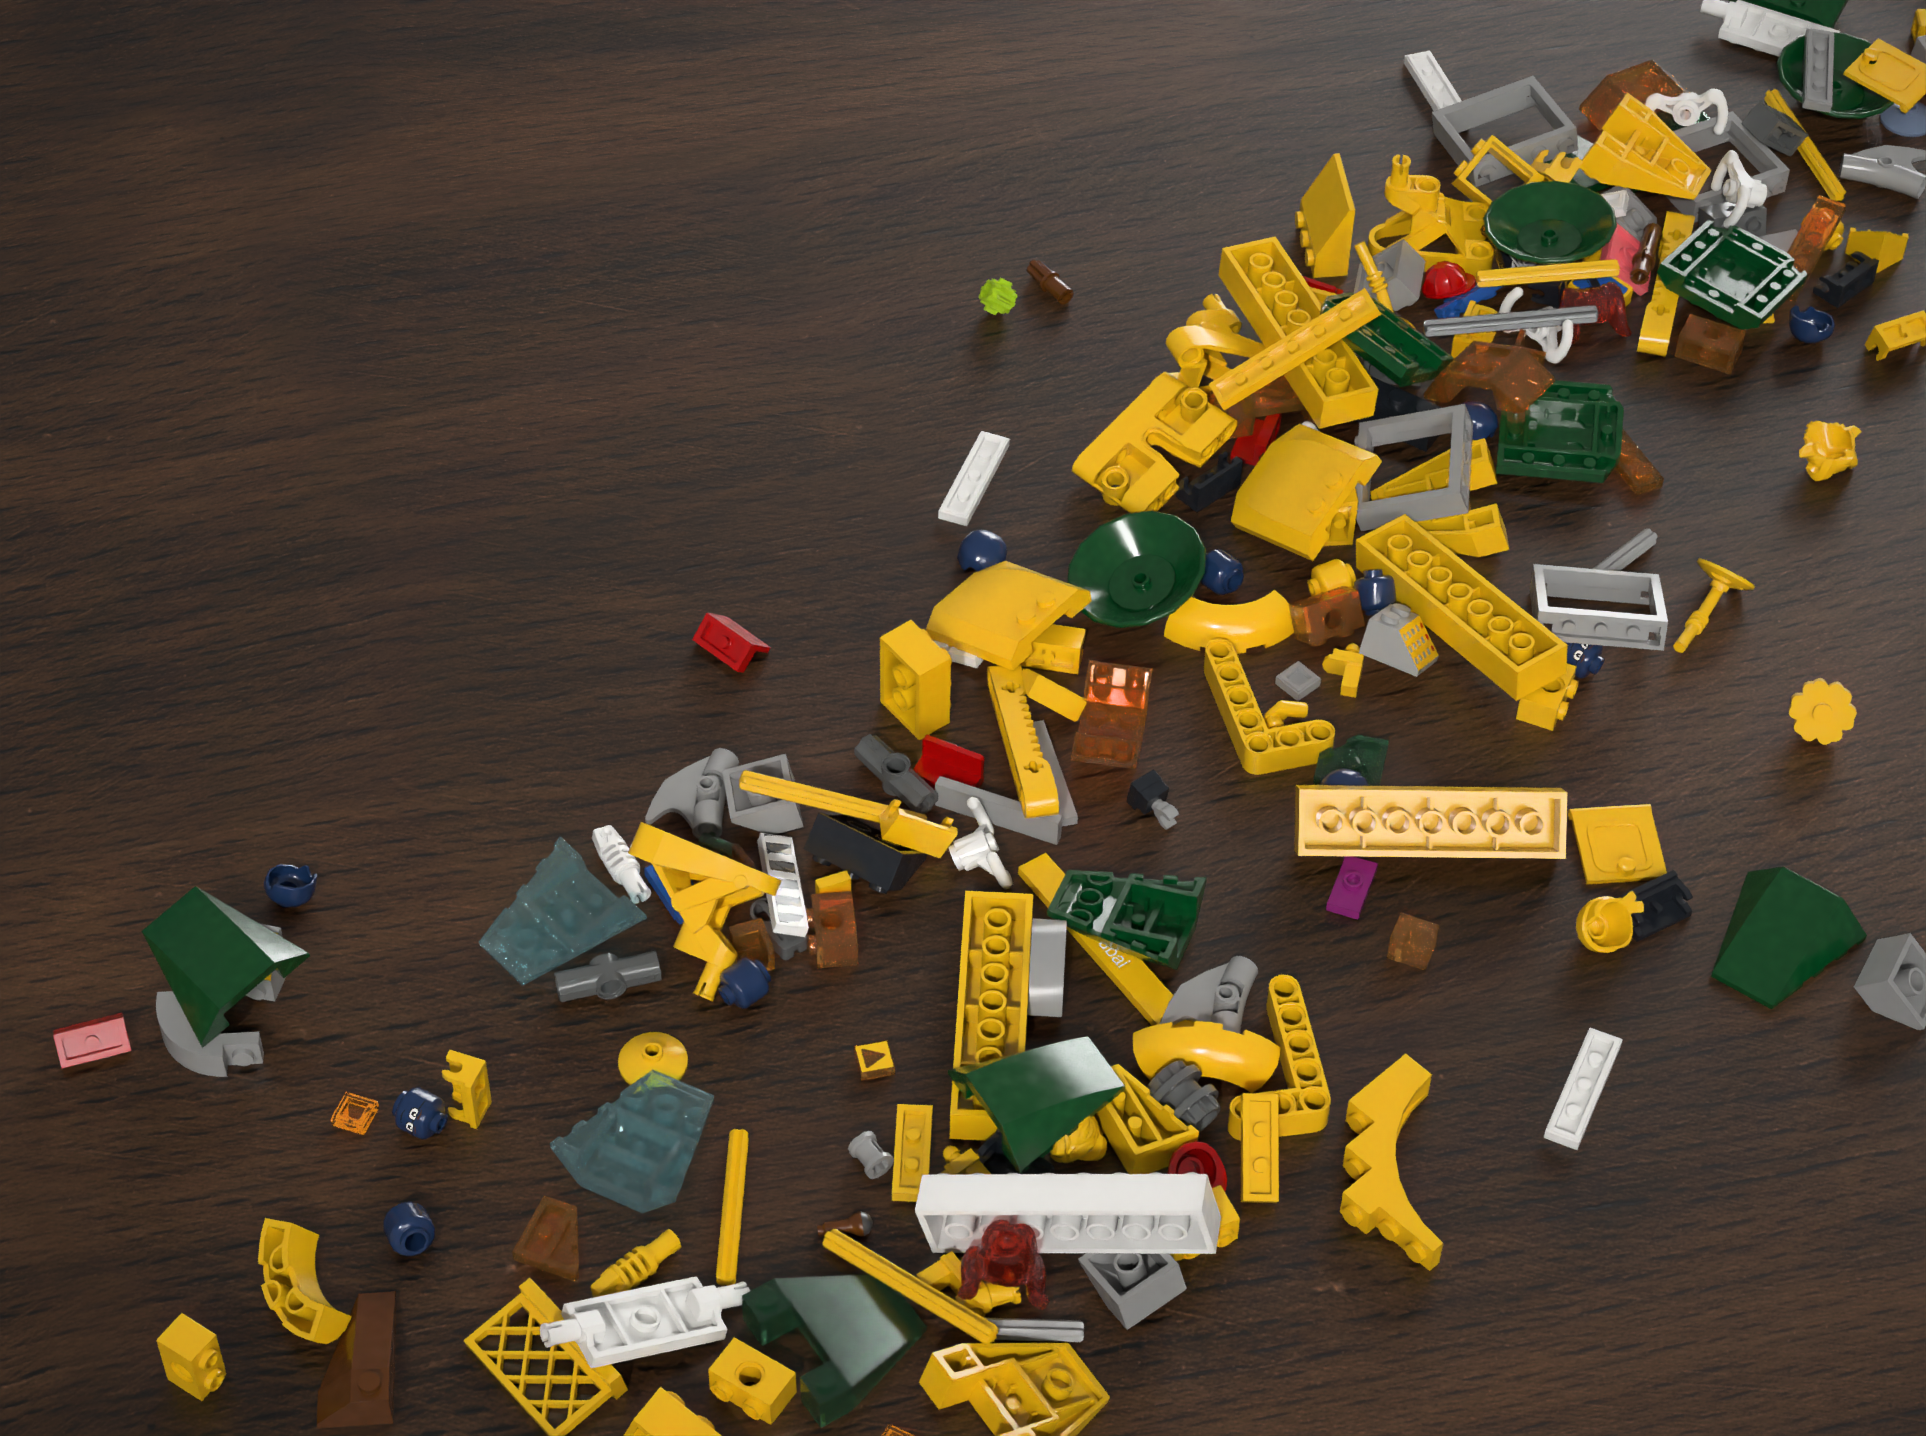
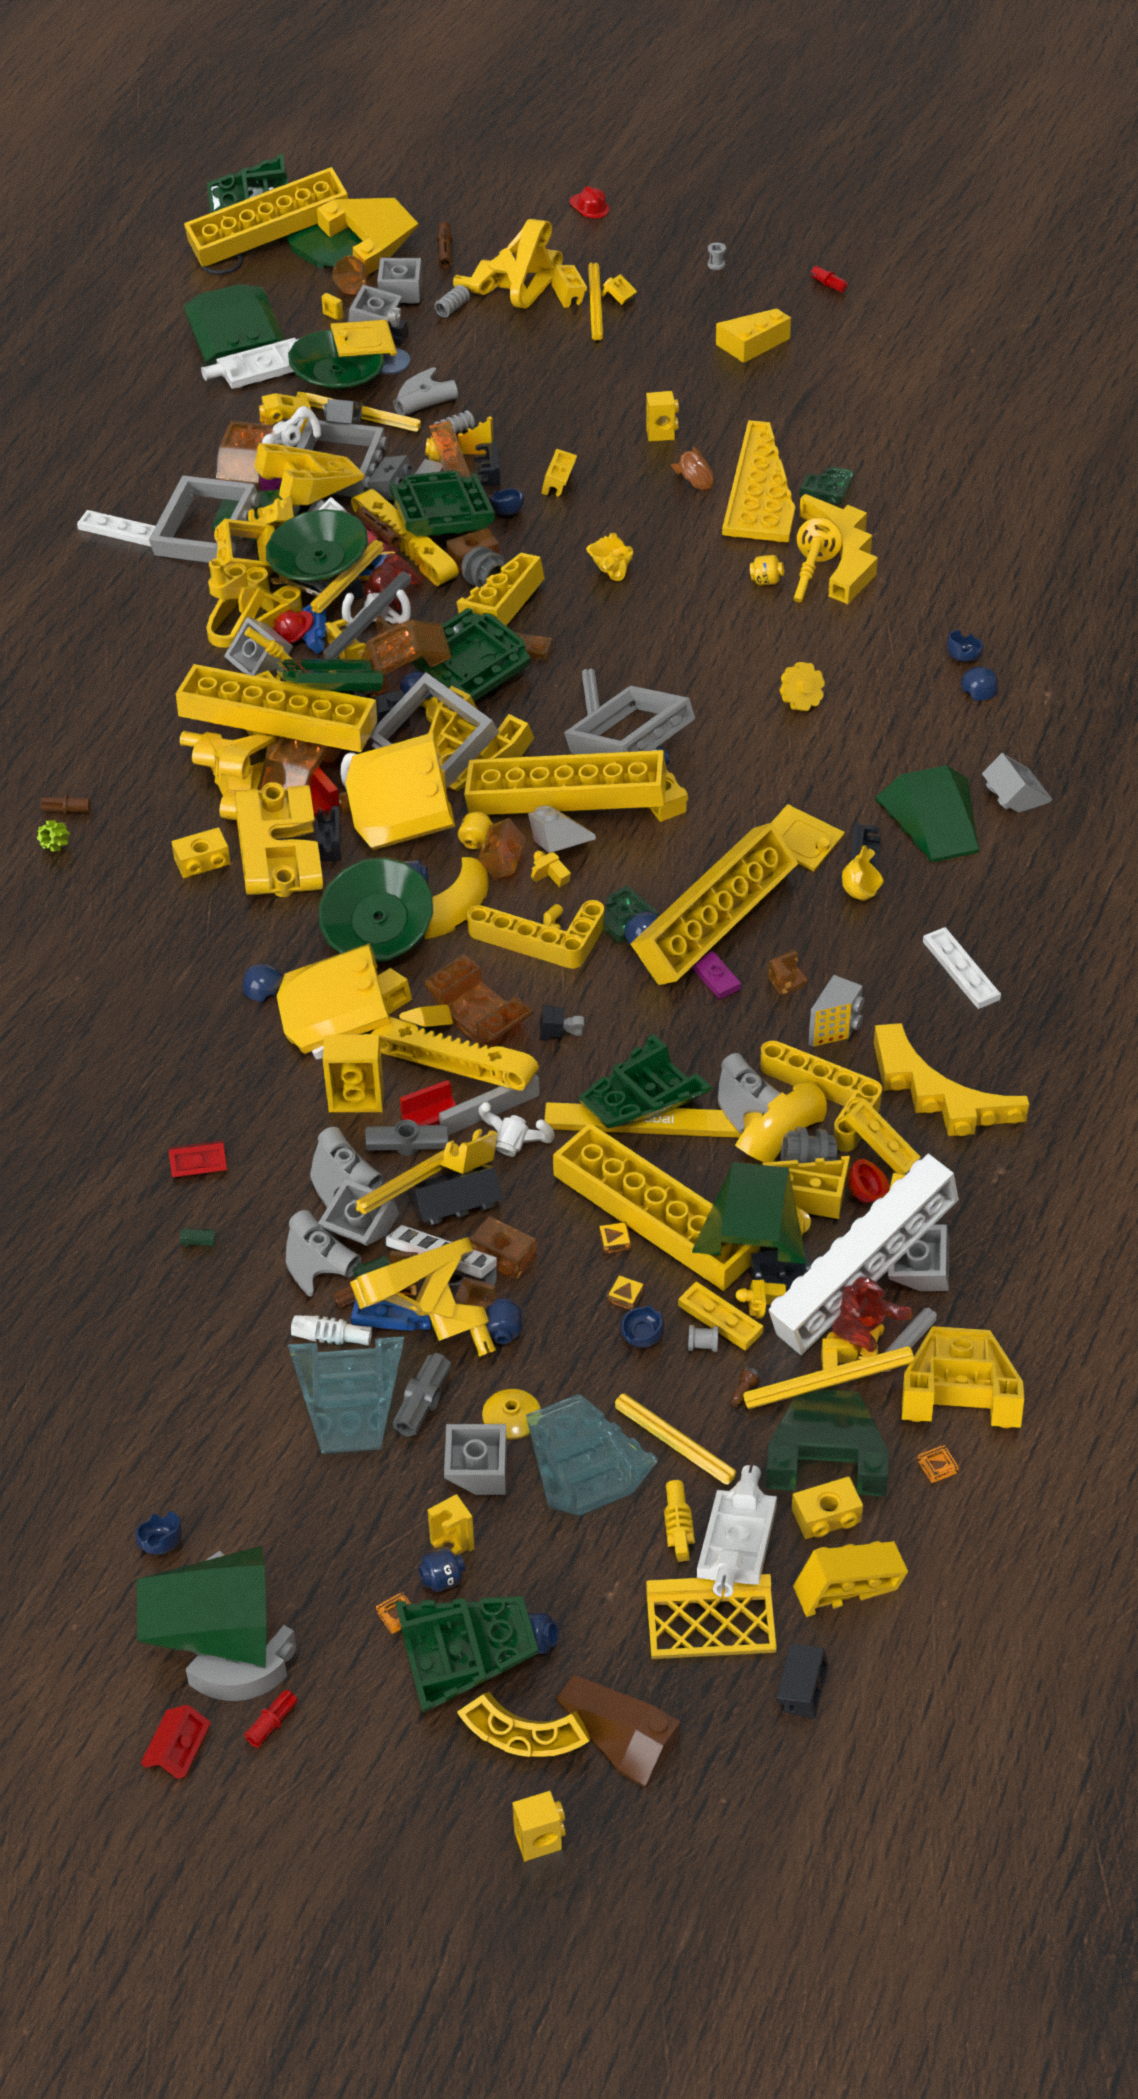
camera: 50 degrees left, 0 degrees up
clear orange wing [512,1195,579,1282] -> none
yellow tile [815,870,851,909] -> none
white tile [938,431,1009,526] -> none
light grey arch [1027,919,1067,1017] -> none
yellow plate [1209,288,1381,411] -> none
light grey tile [1275,661,1321,701] -> none
yellow slope [1295,153,1355,278] -> none
dark blue head [1354,569,1397,615] -> none
yellow dish [1673,558,1755,653] -> none
white piece [1711,150,1767,229] -> none
light grey tile [1802,28,1834,113] -> none
none -> yellow brick [171,827,231,878]
none -> clear green pin [180,1225,215,1248]
none -> red axle [243,1690,298,1748]
none -> yellow tile [259,392,312,435]
none -> light grey pin [310,1127,384,1207]
none -> dark green wedge [395,1596,539,1713]
none -> light grey piece [434,410,475,436]
none -> light grey slope [444,1424,507,1495]
none -> yellow wedge [457,553,544,626]
none -> dark grey piece [461,546,507,588]
none -> tile [598,1222,631,1253]
none -> dark blue hair [621,1305,665,1348]
none -> light grey slope [808,975,864,1047]

